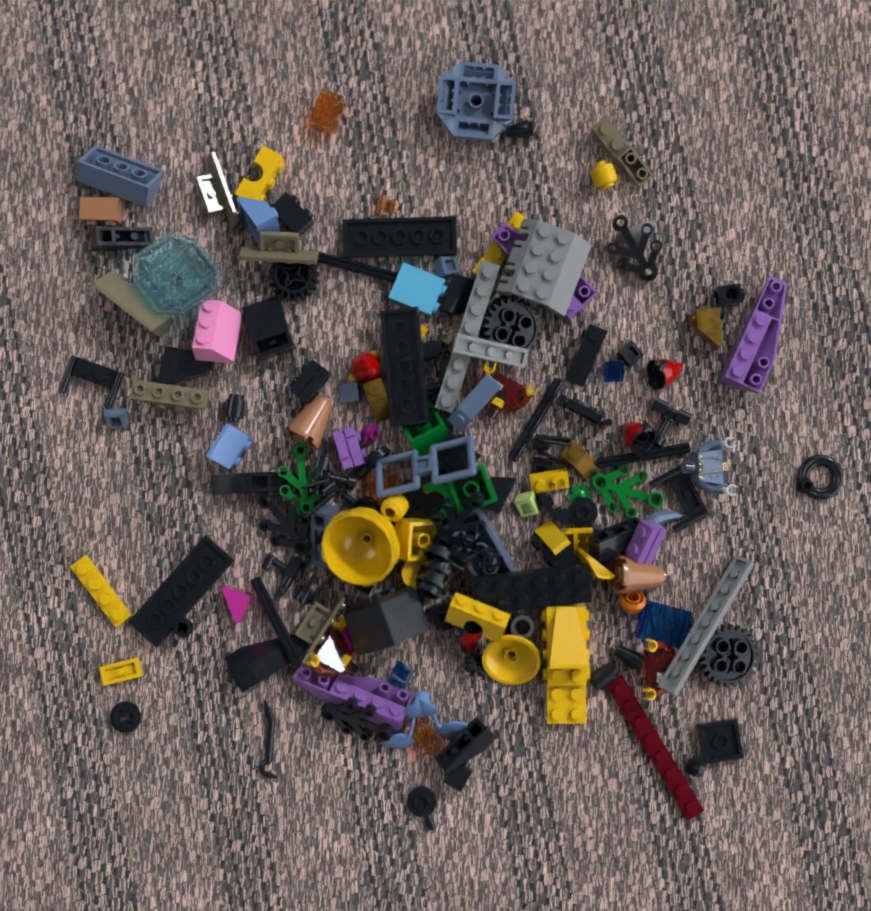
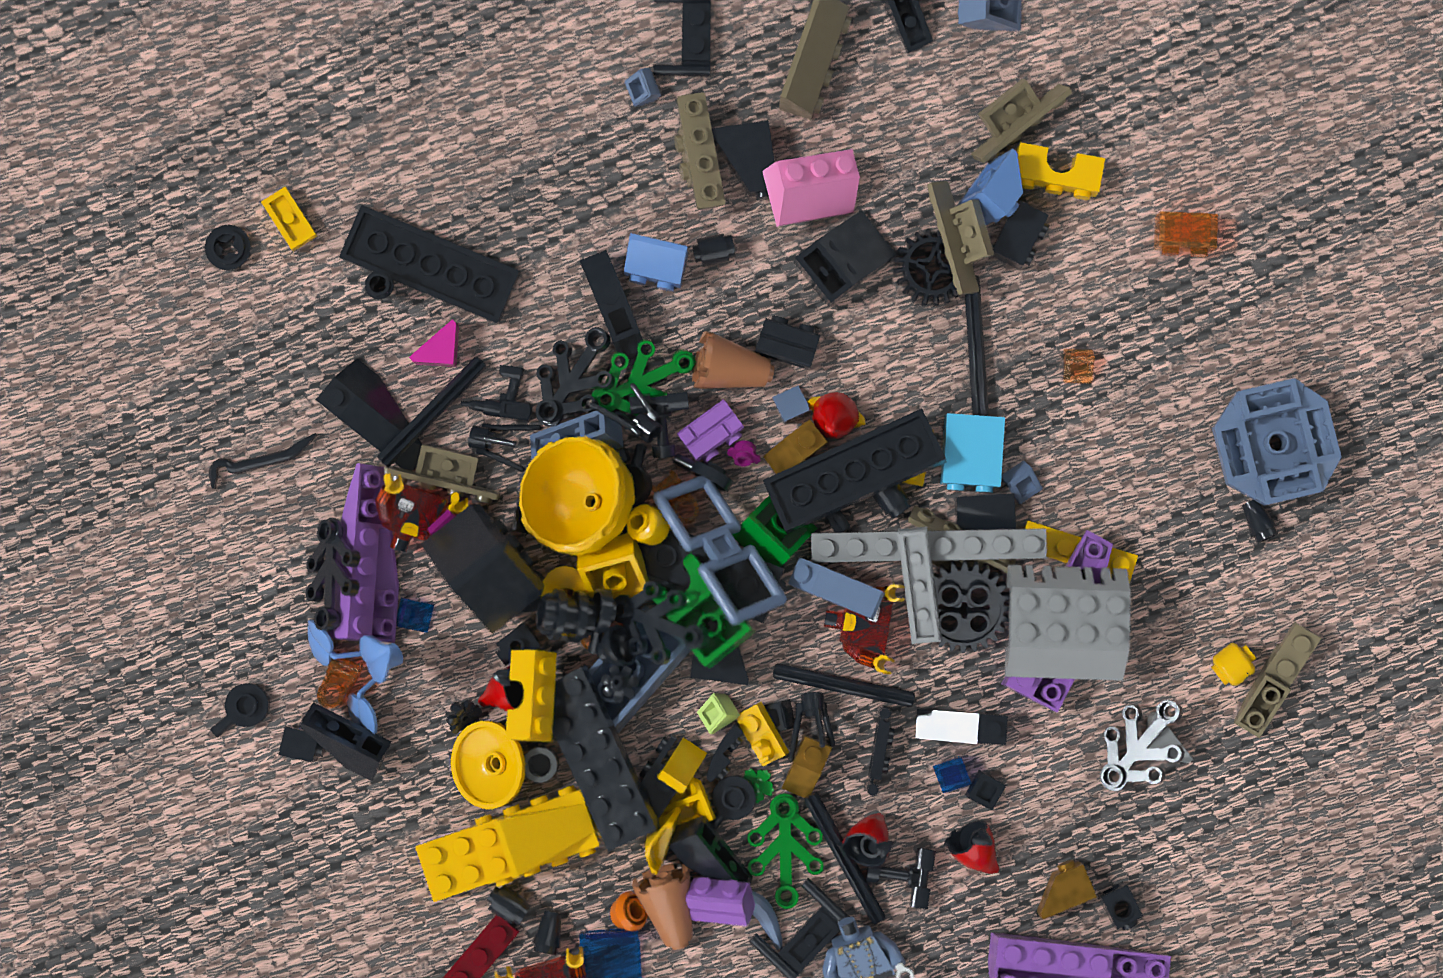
camera: 65 degrees right, 0 degrees up
yellow plate [70,555,133,628] -> none
clear light blue piece [133,233,220,315] -> none
black plate [342,216,457,258] -> none

